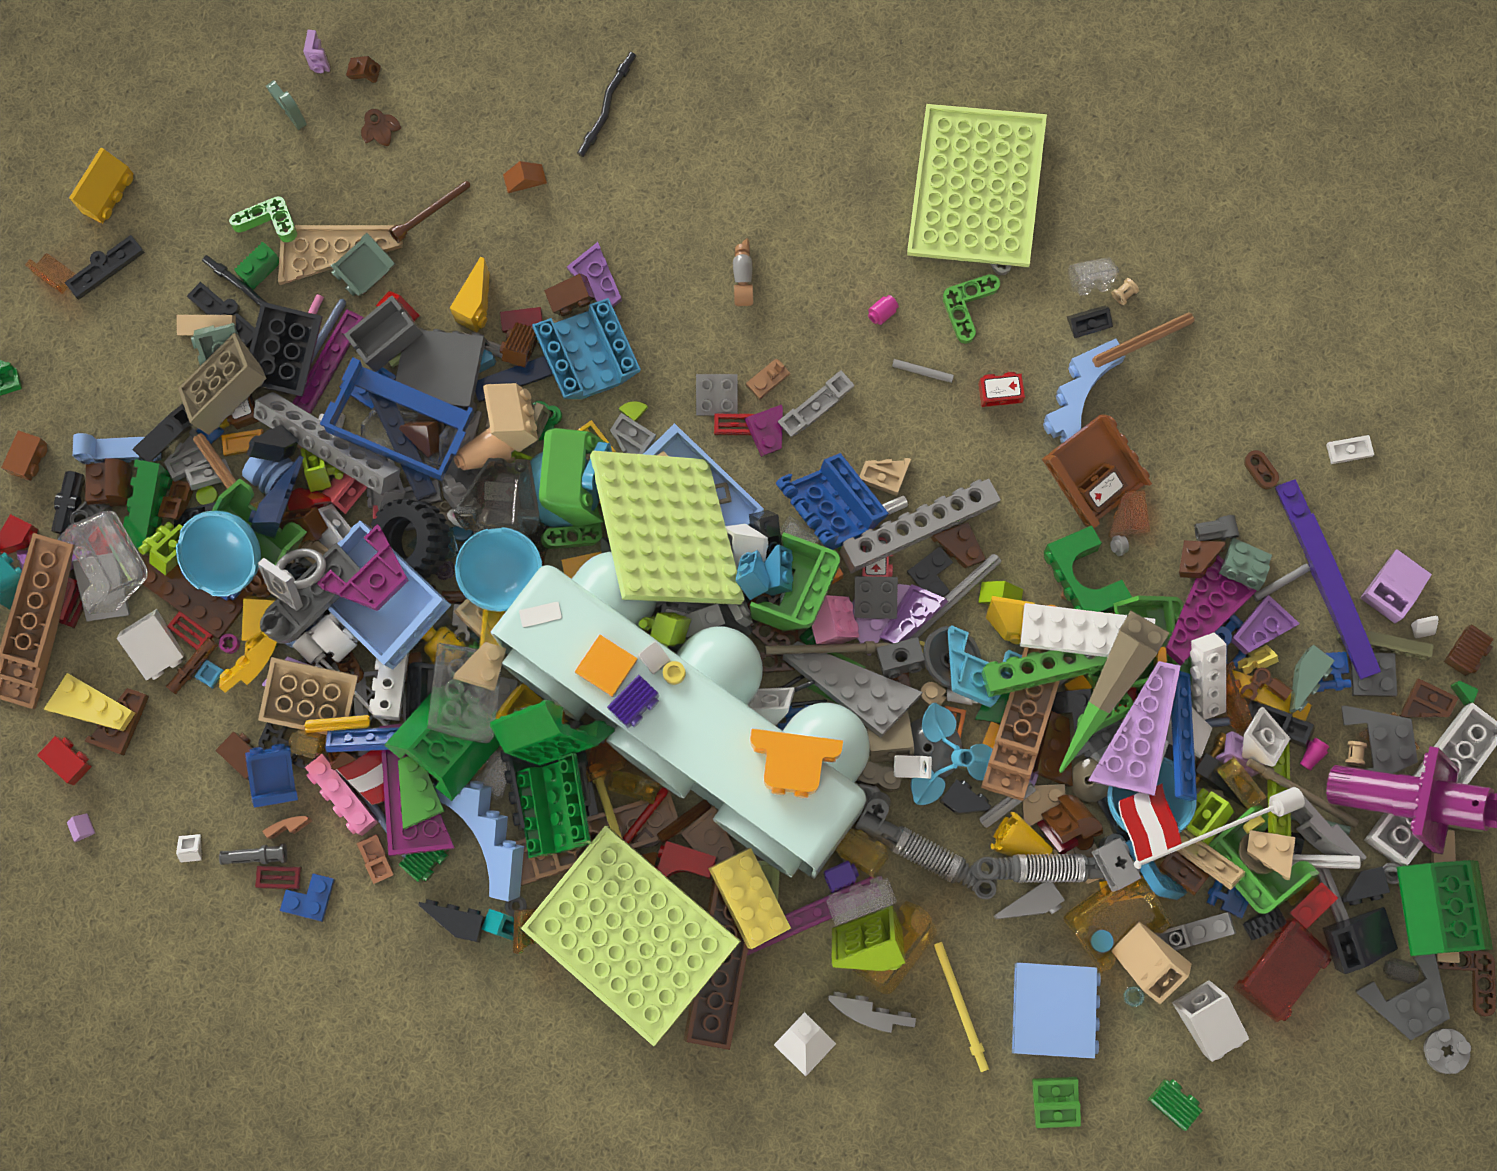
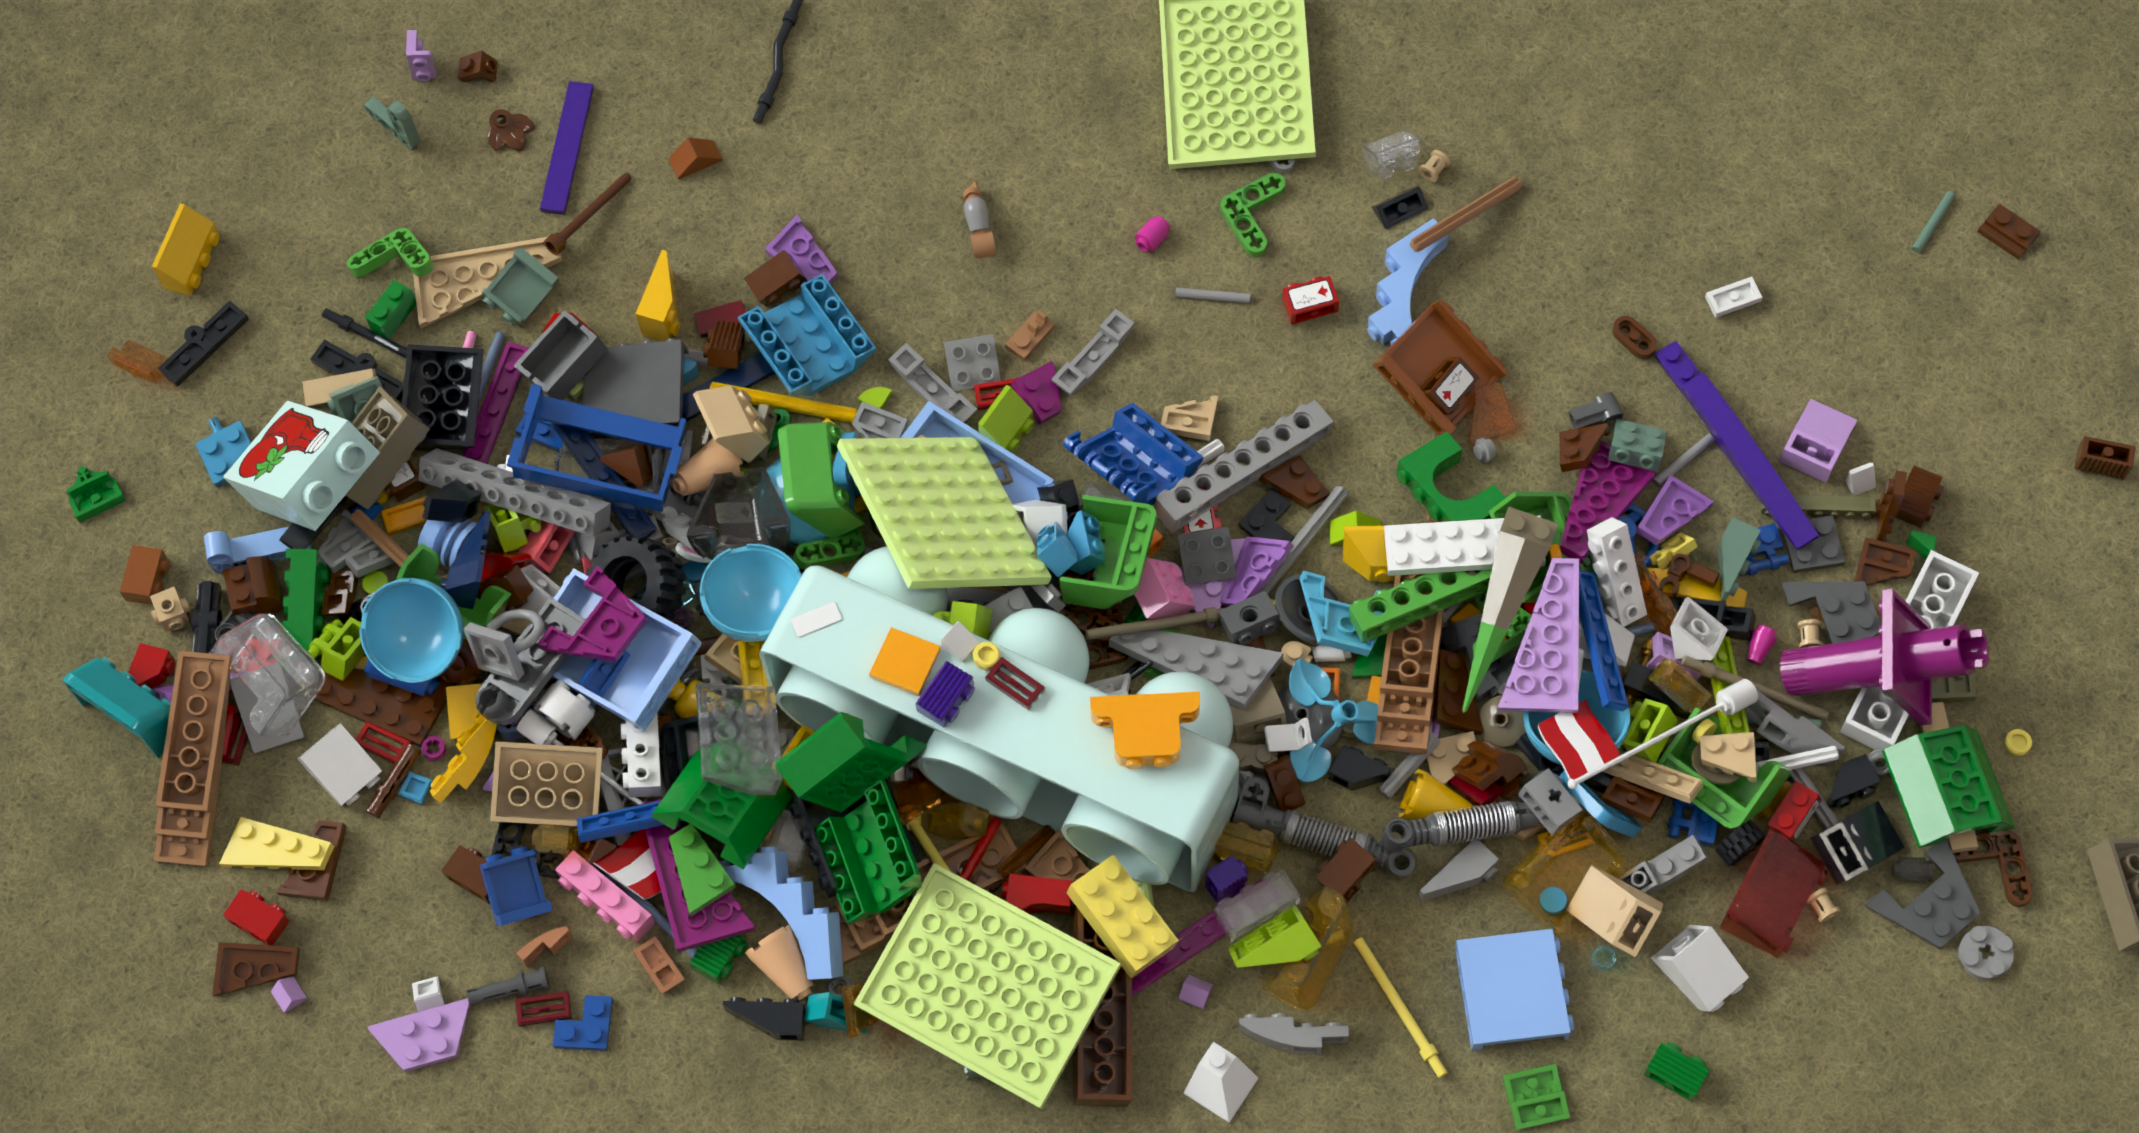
camera: 10 degrees left, 10 degrees down
yellow axle [305,715,370,733] -> none
tan wing [453,642,506,691] -> none
none -> tan brick [150,587,191,632]
none -> dark azure plate [195,417,252,487]
none -> reddish brown wing [213,942,300,996]
none -> light aqua brick [223,401,380,531]
none -> lavender wing [368,998,470,1072]
none -> dark purple tile [540,81,594,215]
none -> blue plate [578,651,631,697]
none -> yellow axle [710,382,857,423]
none -> light nougat cone [745,924,814,1001]
none -> light grey slope [888,343,978,423]
none -> lime slope [978,385,1035,454]
none -> dark red tile [985,657,1045,711]
none -> lavender slope [1179,975,1214,1009]
none -> reddish brown plate [1263,756,1306,811]
none -> reddish brown brick [1315,838,1378,906]
none -> tan bush [1805,888,1841,923]
none -> reddish brown wing [1875,471,1907,543]

